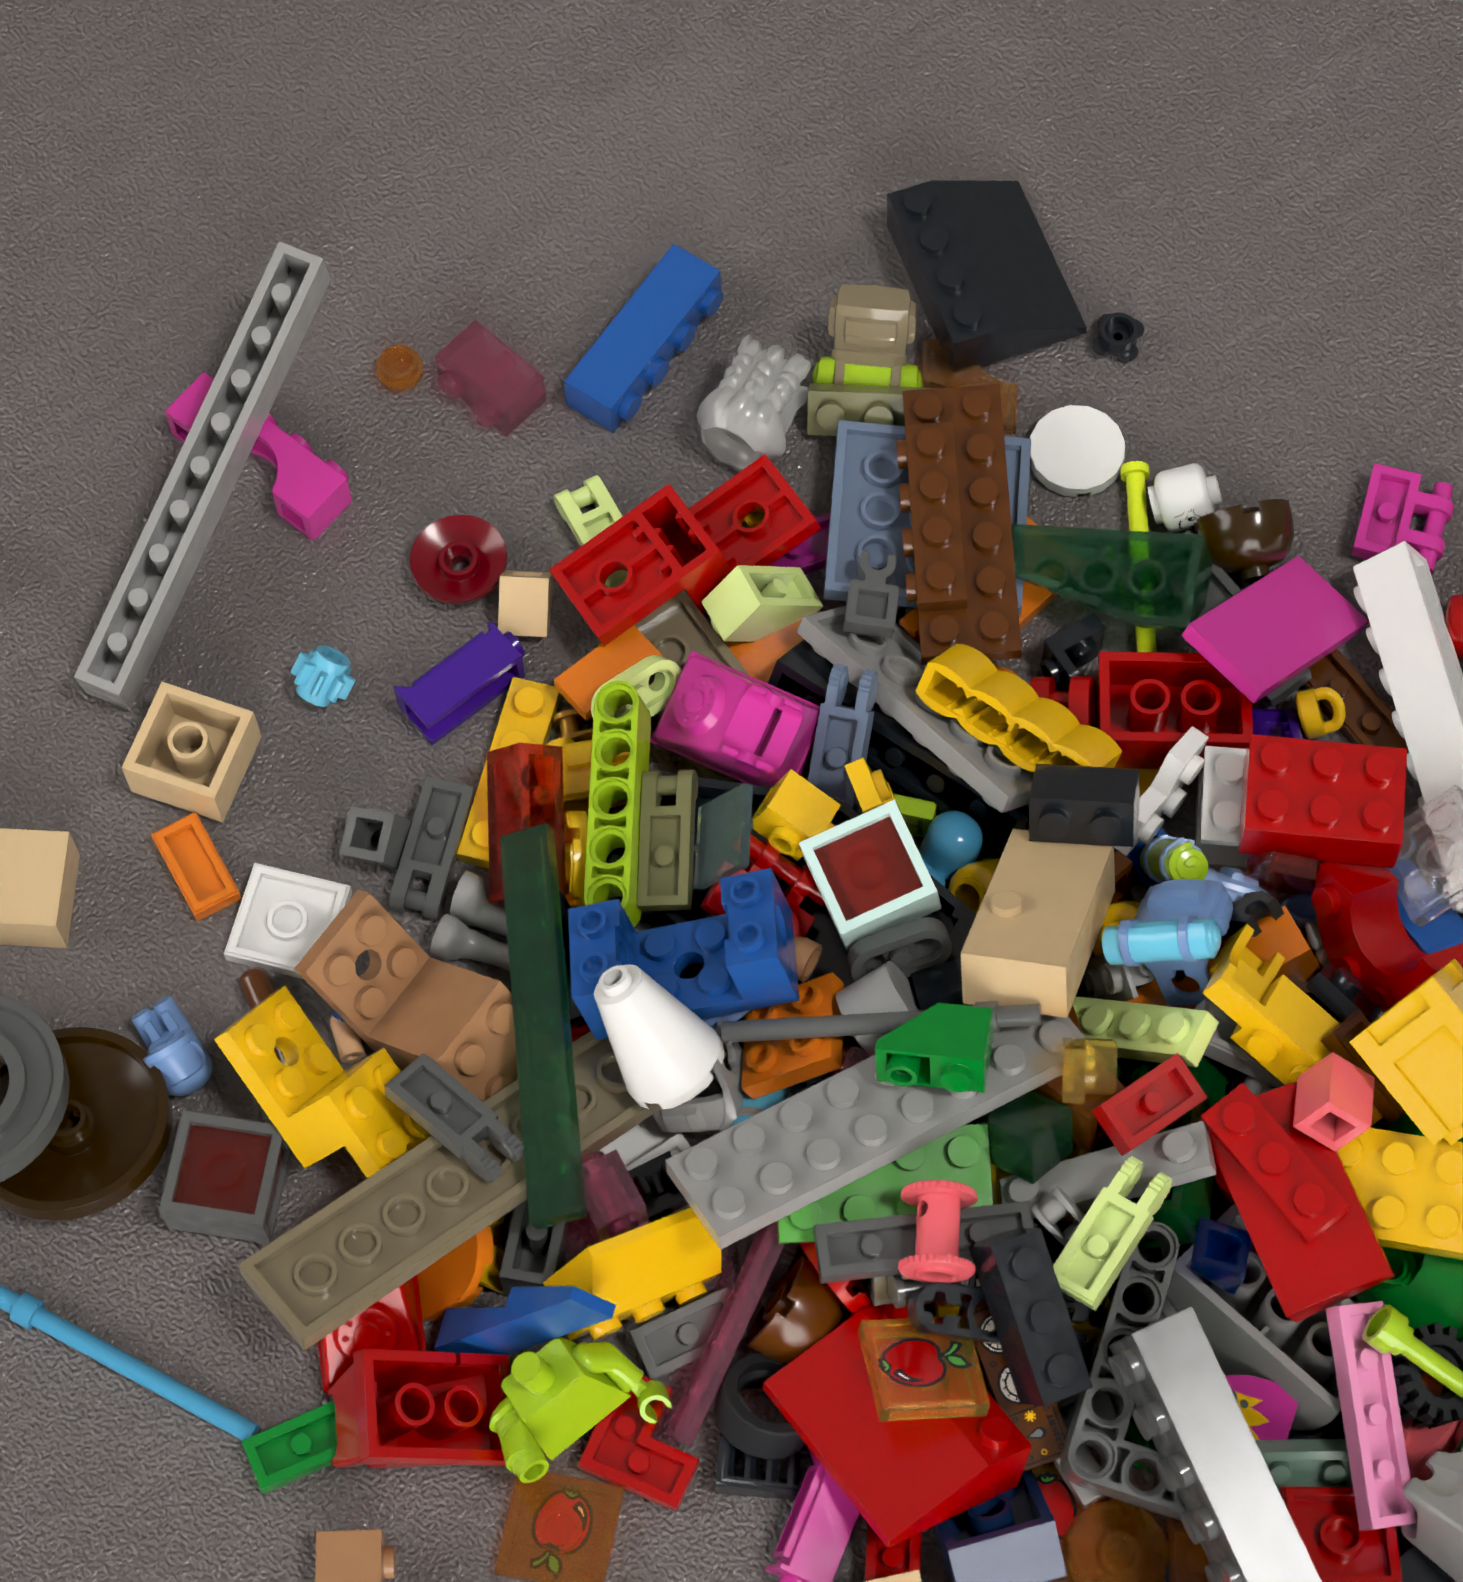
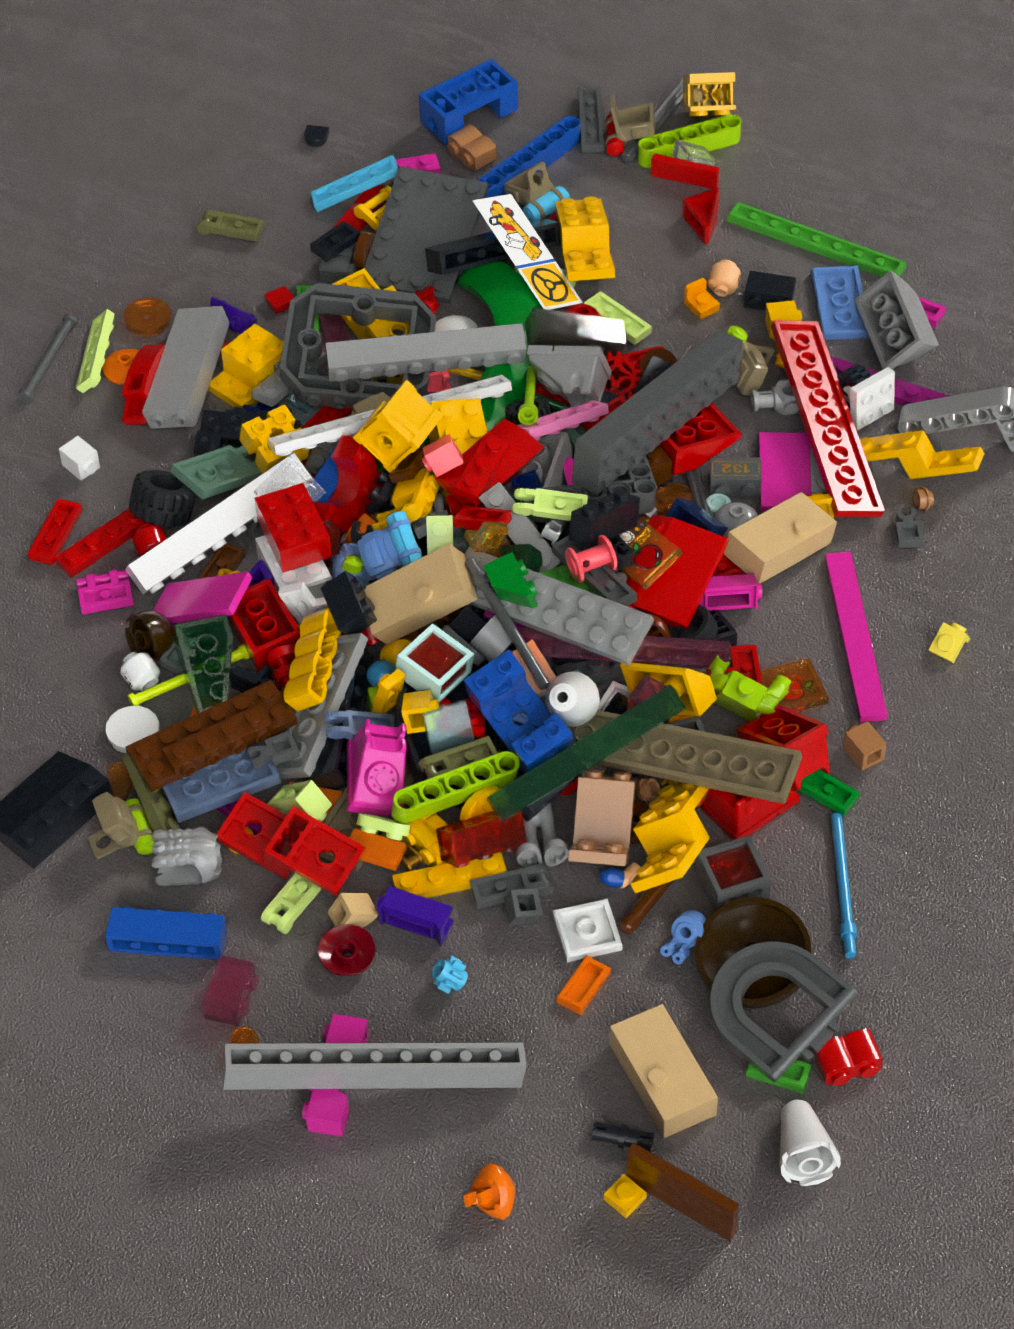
camera: 120 degrees left, 15 degrees down
tan brick [121,681,262,822] -> none
dark grey hinge [385,1053,526,1183] -> none
blue slope [434,1286,616,1355] -> none
black plate [1092,312,1144,362] -> none

